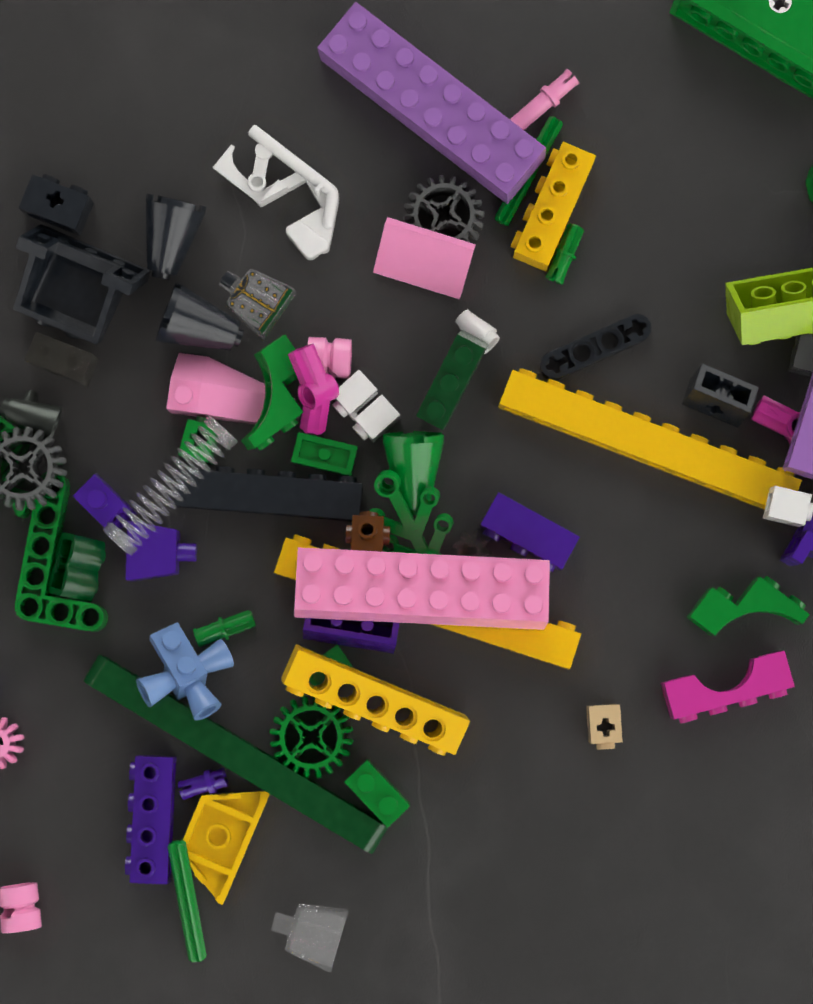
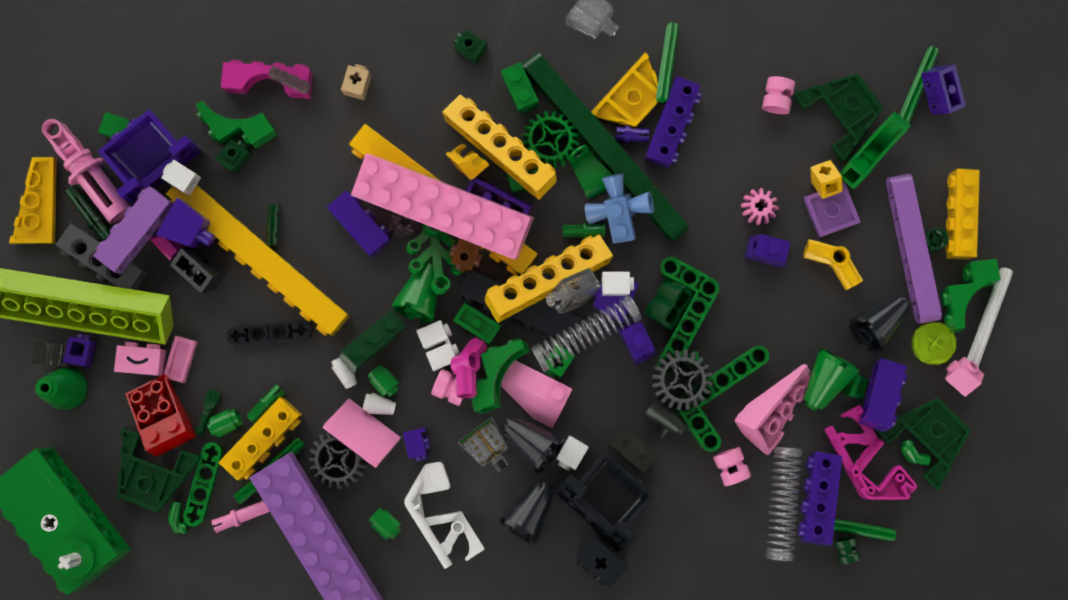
camera: 160 degrees left, 0 degrees up
none -> bright pink brick [114,342,167,376]
none -> dark green wing [117,428,202,512]
none -> red slope [125,374,196,457]
none -> dark purple torso [156,198,215,248]
none -> bright pink tile [164,336,198,383]
none -> green arm [168,502,188,535]
none -> green beam [183,442,224,527]
none -> dark green piece [195,388,221,435]
none -> green brick [207,409,243,438]
none -> dark green brick [214,139,252,175]
none -> dark green axle [266,204,281,247]
none -> clear smoke axle [268,66,311,94]
none -> white cone [362,392,396,415]
none -> green brick [368,365,400,398]
none -> green brick [368,508,401,540]
none -> dark purple brick [403,427,430,461]
none -> yellow hinge [446,144,489,180]
none -> dark green brick [453,29,488,65]
none -> yellow brick [485,234,613,323]
none -> clear torso [546,268,601,314]
none -> white brick [556,435,588,471]
none -> green piece [570,145,612,199]
none -> white brick [602,272,634,296]

